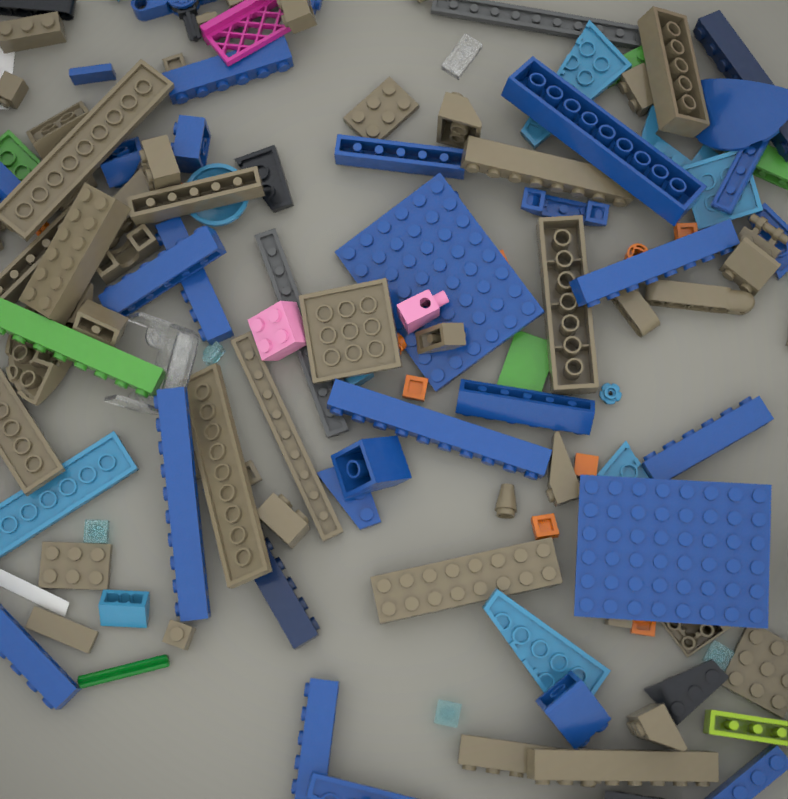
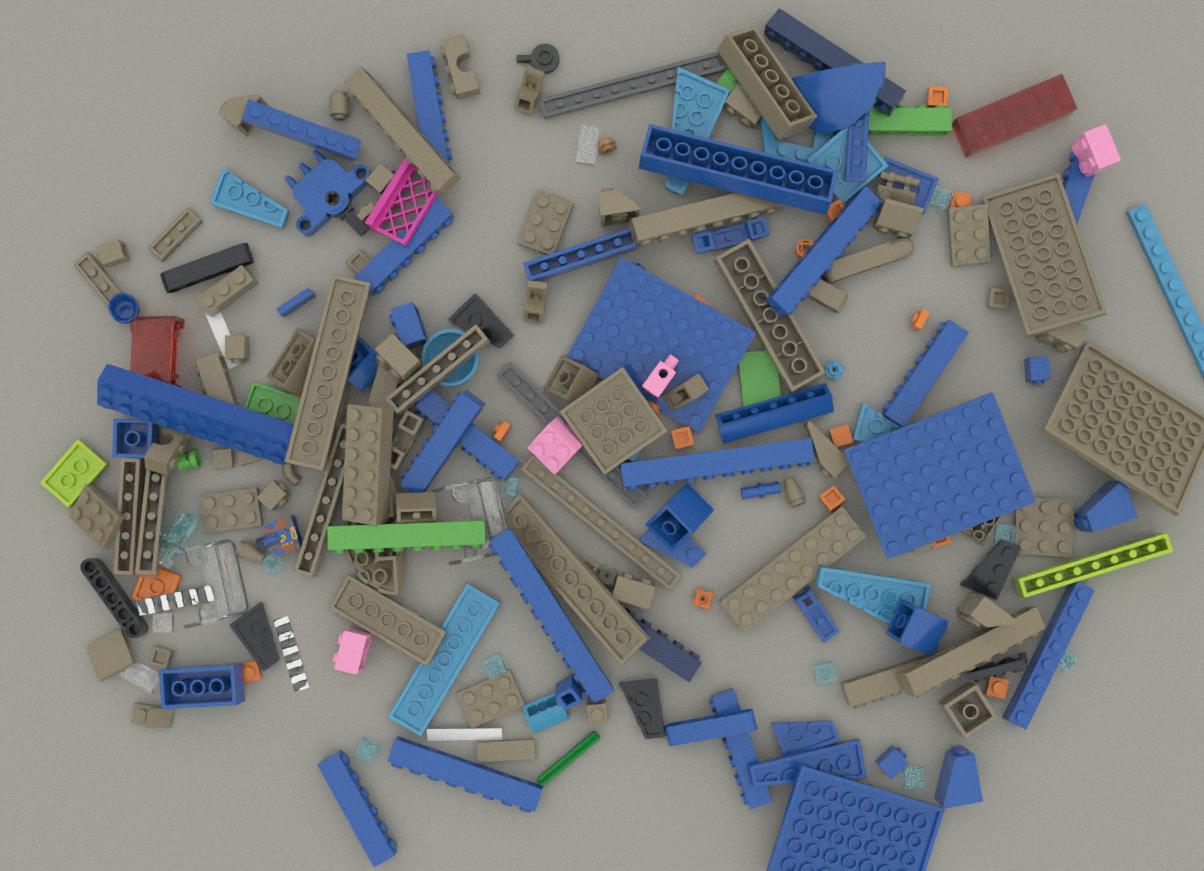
camera: 20 degrees left, 10 degrees up
none -> orange plate [493,421,512,442]
none -> dark tan brick [524,280,547,324]
none -> dark tan slope [543,355,599,403]
none -> blue brick [555,675,582,710]
none -> olive plate [597,565,618,587]
none -> medium nougat plate [598,137,617,155]
none -> black wing [619,678,665,739]
none -> blue beam [664,709,758,746]
none -> orange plate [692,588,714,610]
none -> blue pin [740,481,781,500]
none -> blue wing [771,720,840,756]
none -> blue plate [793,587,839,643]
none -> orange plate [910,309,930,331]

